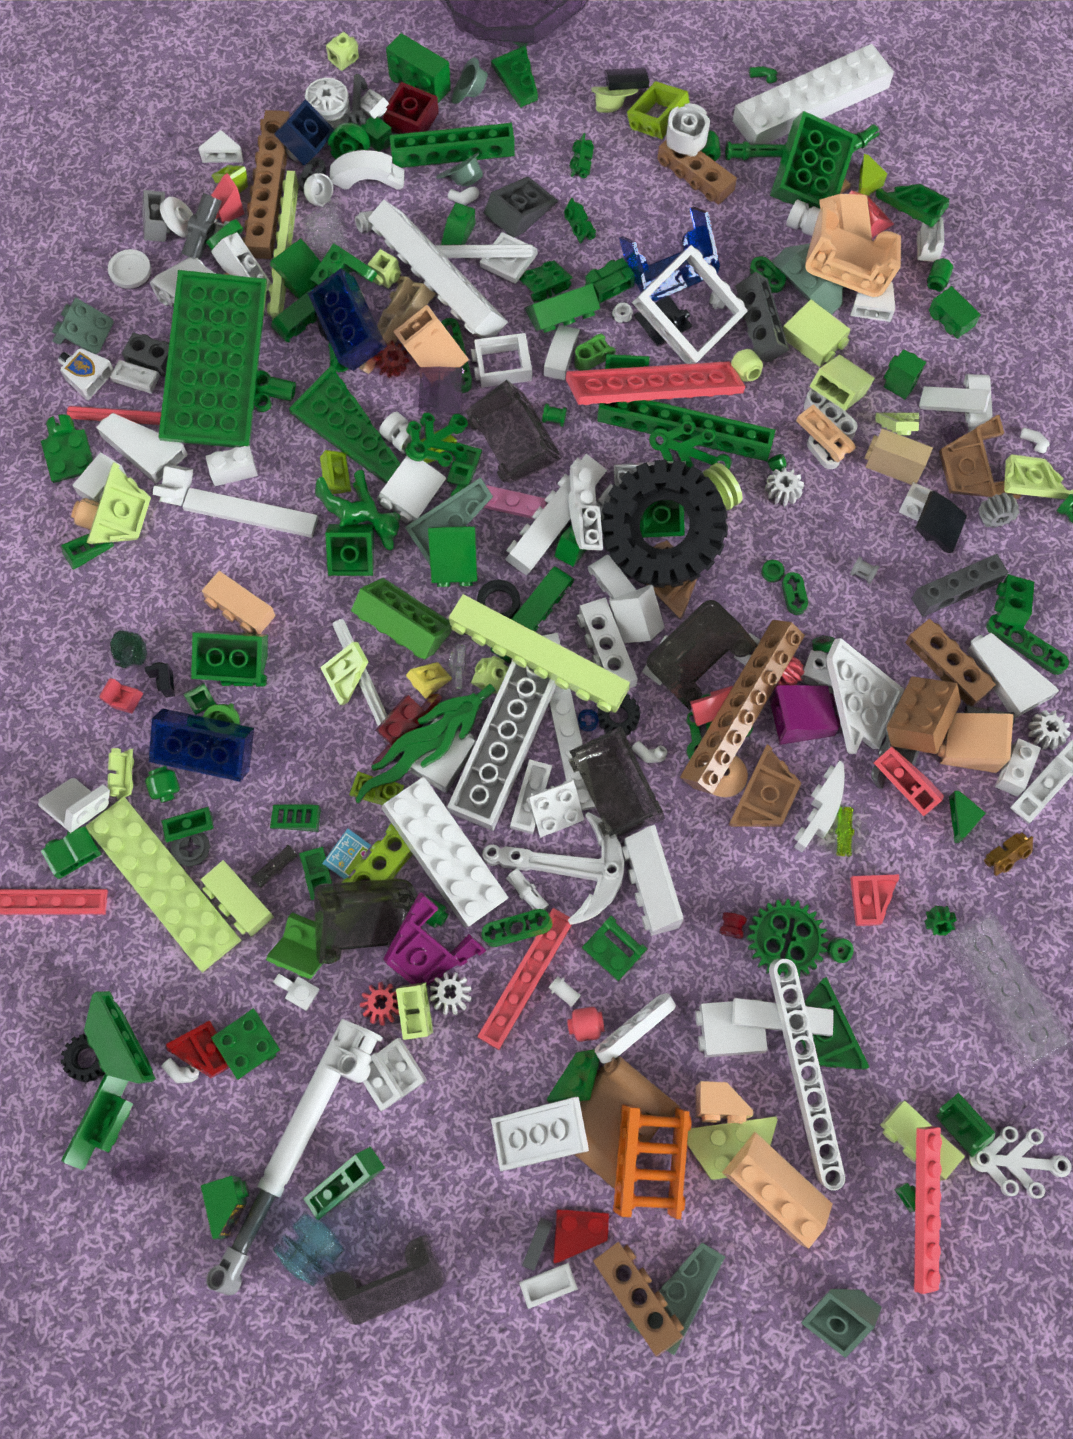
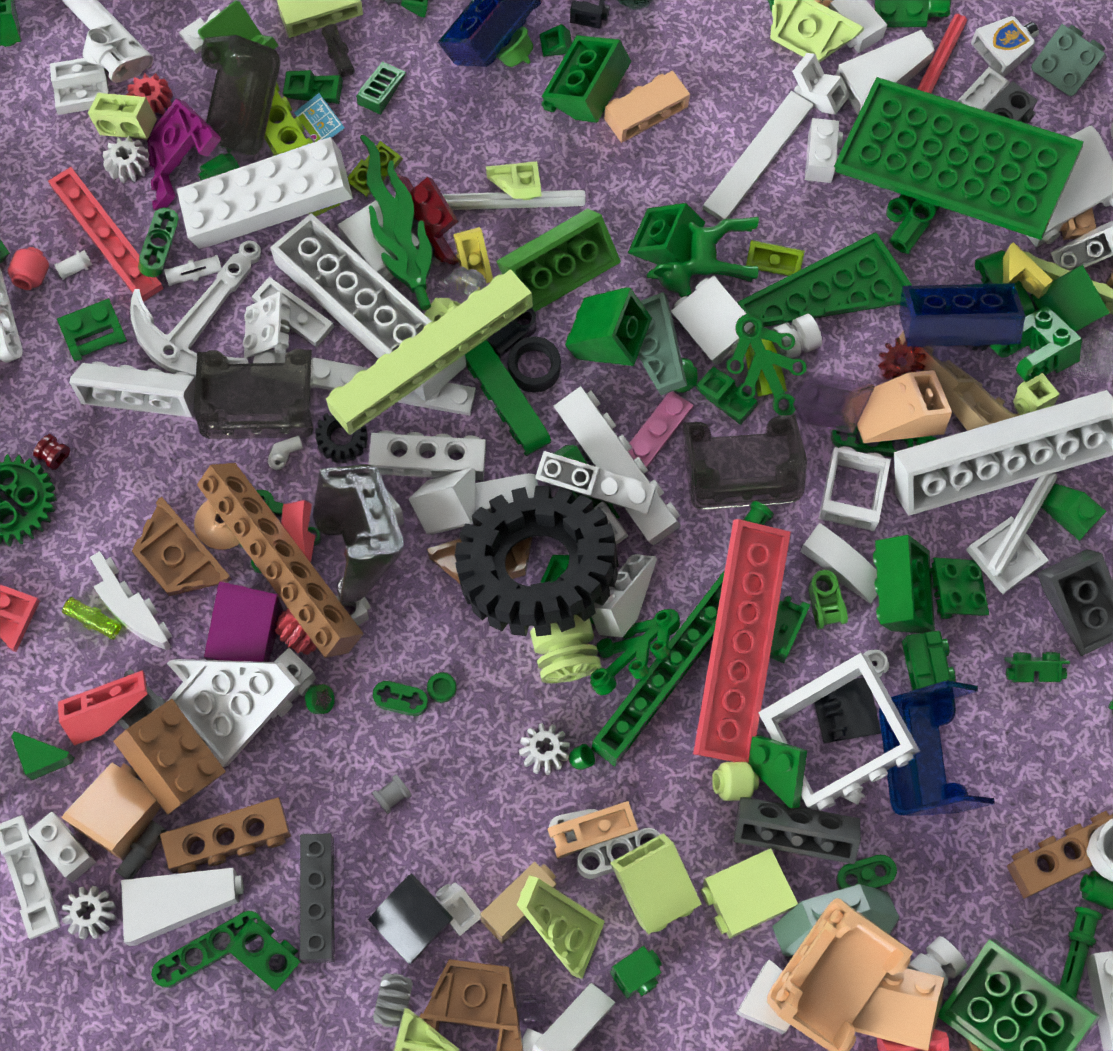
camera: 110 degrees right, 0 degrees up
none -> green wing [748,735,808,808]
none -> light yellow slope [1003,242,1053,299]

